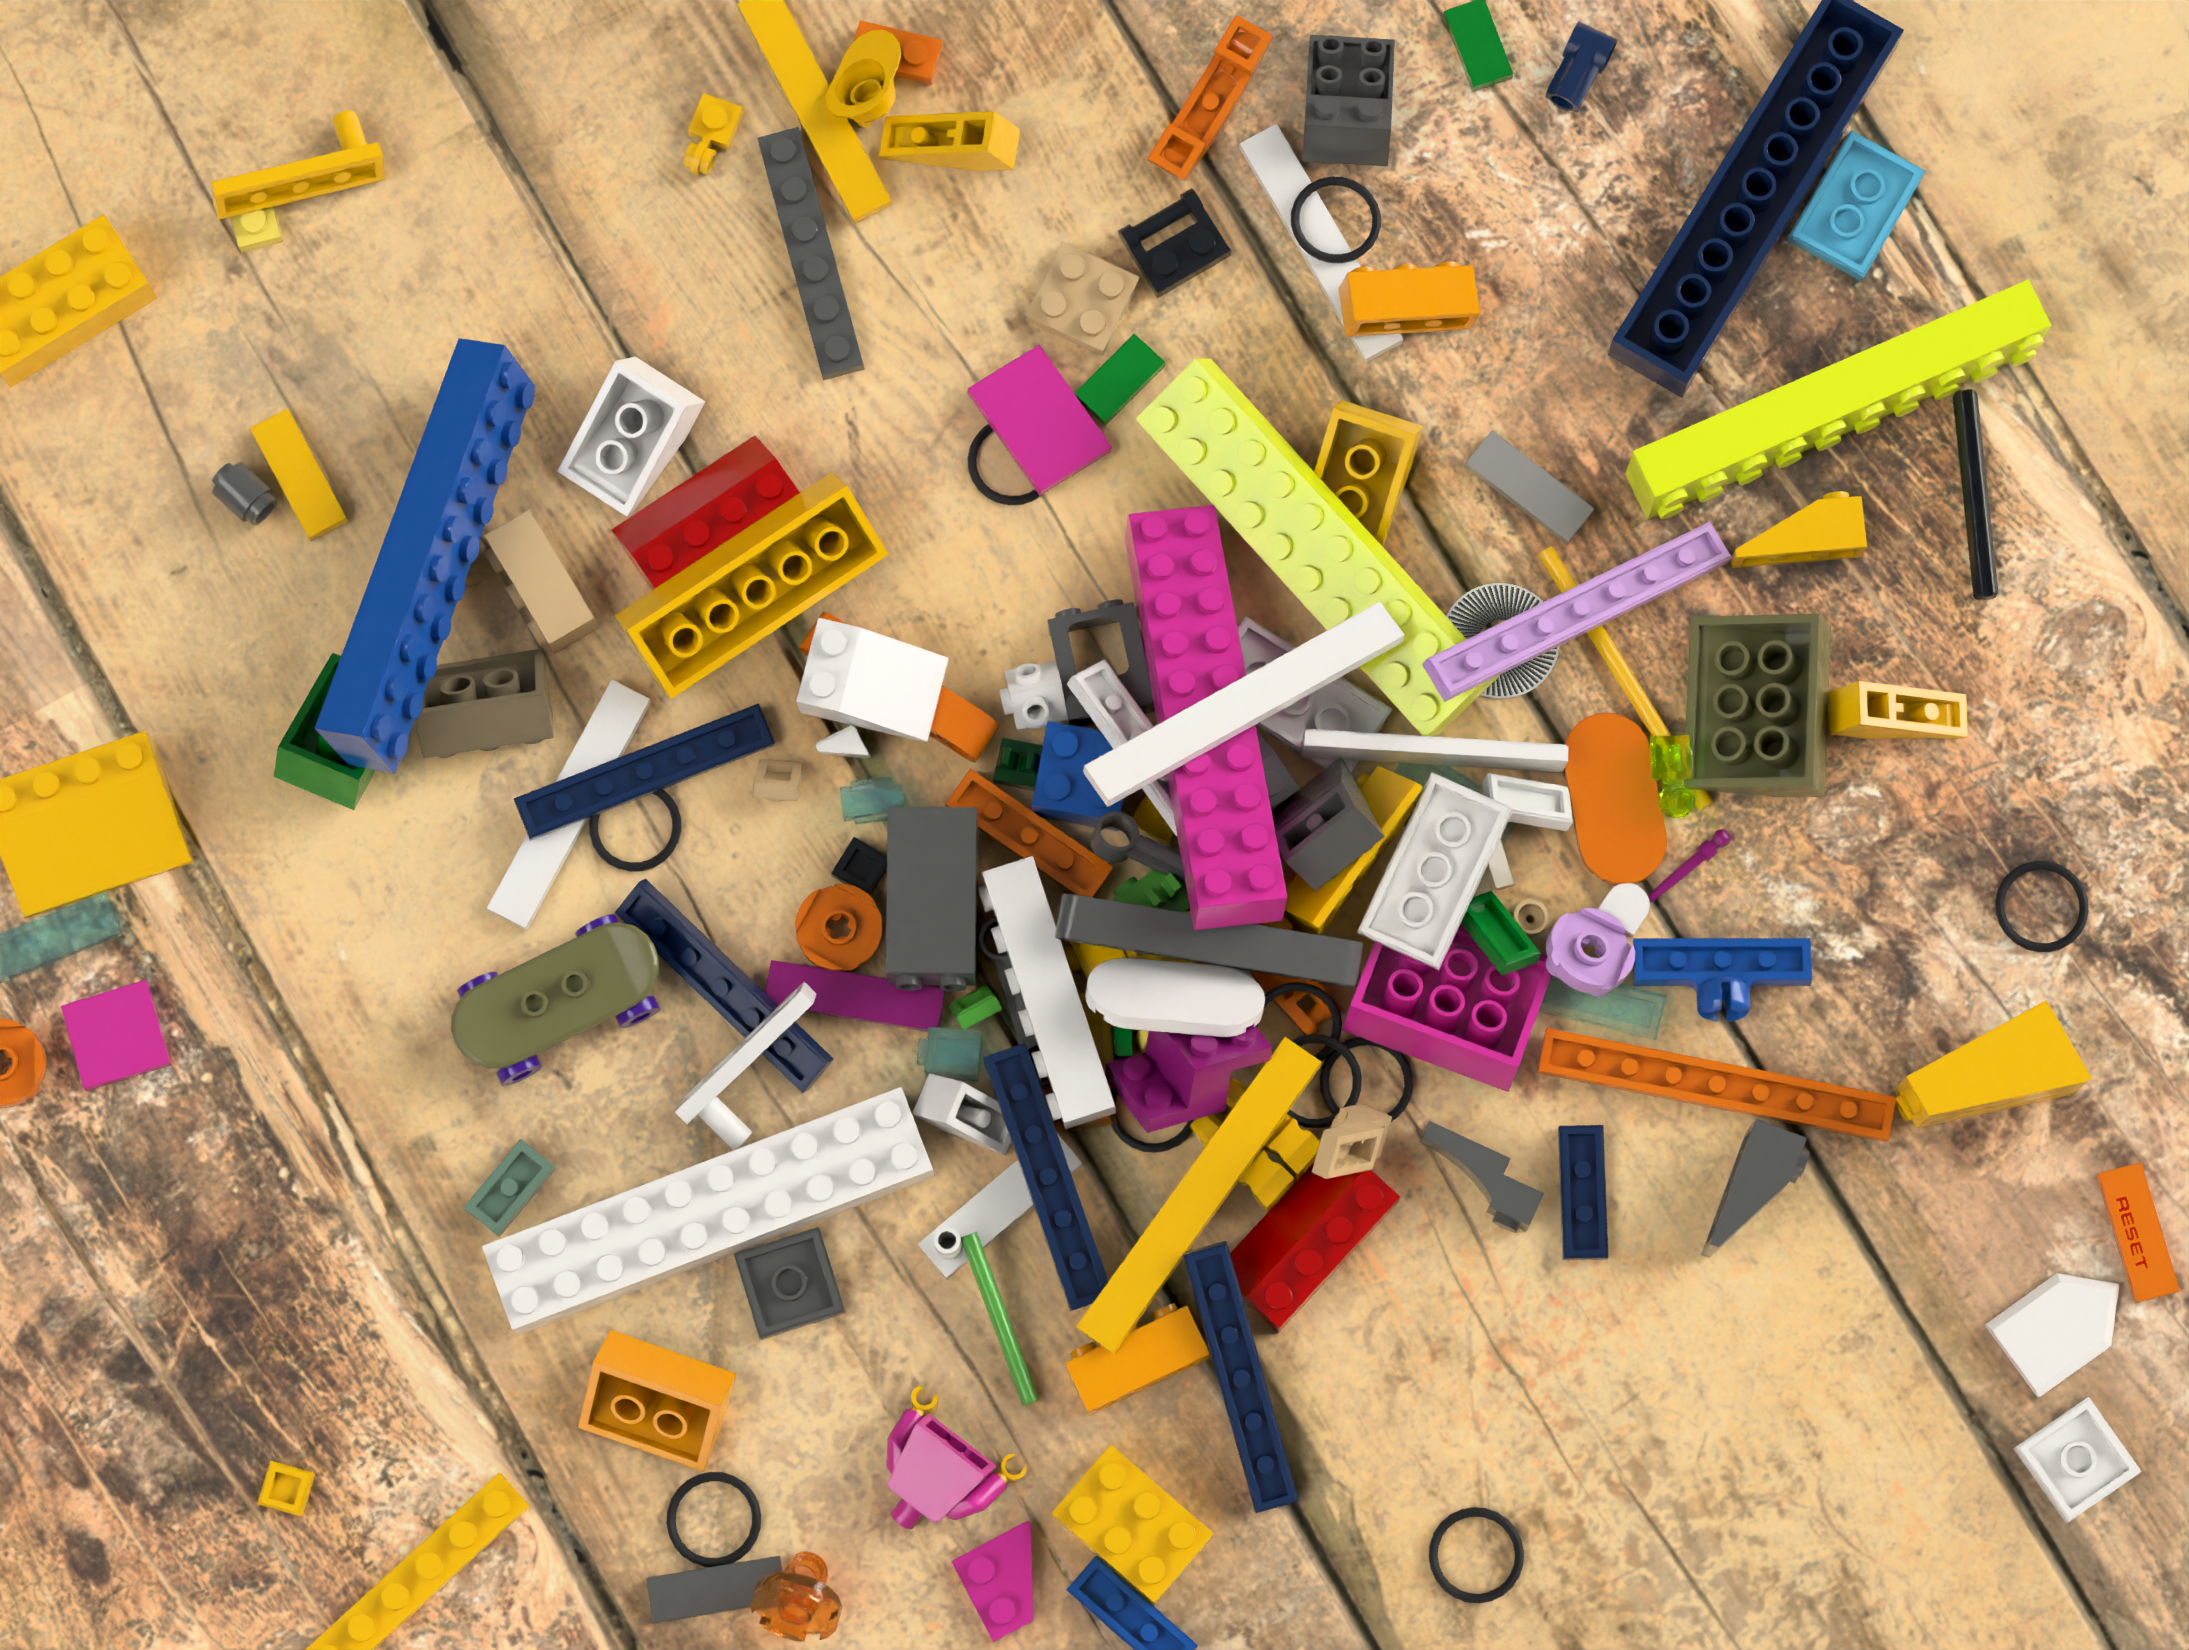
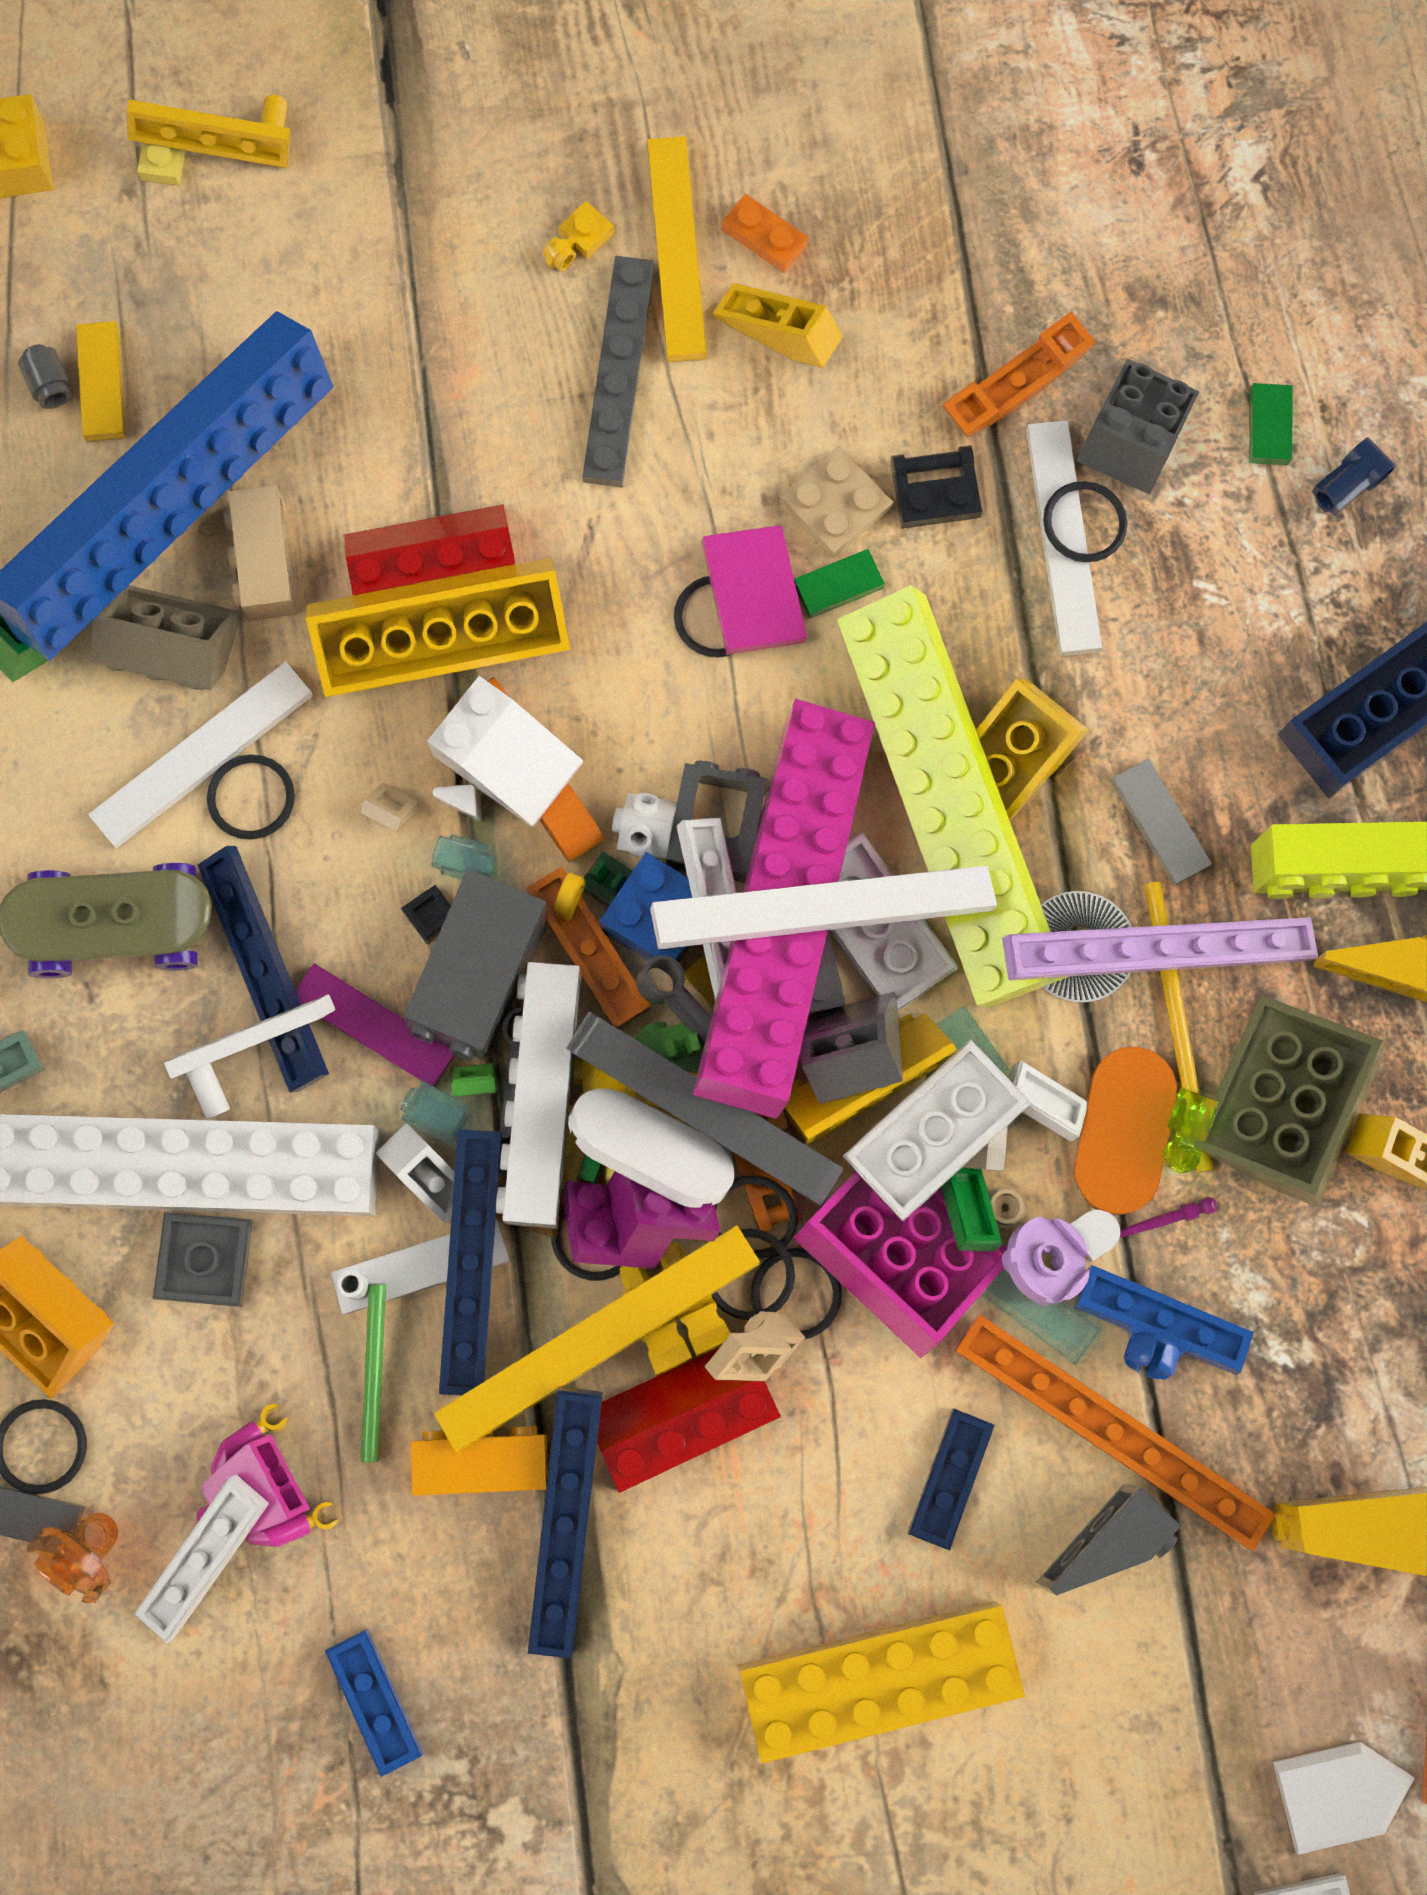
camera: 15 degrees right, 0 degrees up
dark blue tile [514,703,775,841] -> none
white slope [557,357,705,517] -> none
orange plate [795,884,883,973] -> none
yellow piece [825,30,901,128] -> none
dark pink wing [951,1521,1033,1643] -> none
yellow brick [1051,1444,1214,1606] -> none
white tile [1301,729,1569,773] -> none
light orange brick [1338,261,1481,337] -> none
dark grey slope [1420,1121,1544,1233] -> none
black tyre [1429,1507,1524,1603] -> none
none -> white tile [134,1474,269,1643]
none -> yellow tile [554,872,586,920]
none -> yellow brick [738,1601,1026,1764]

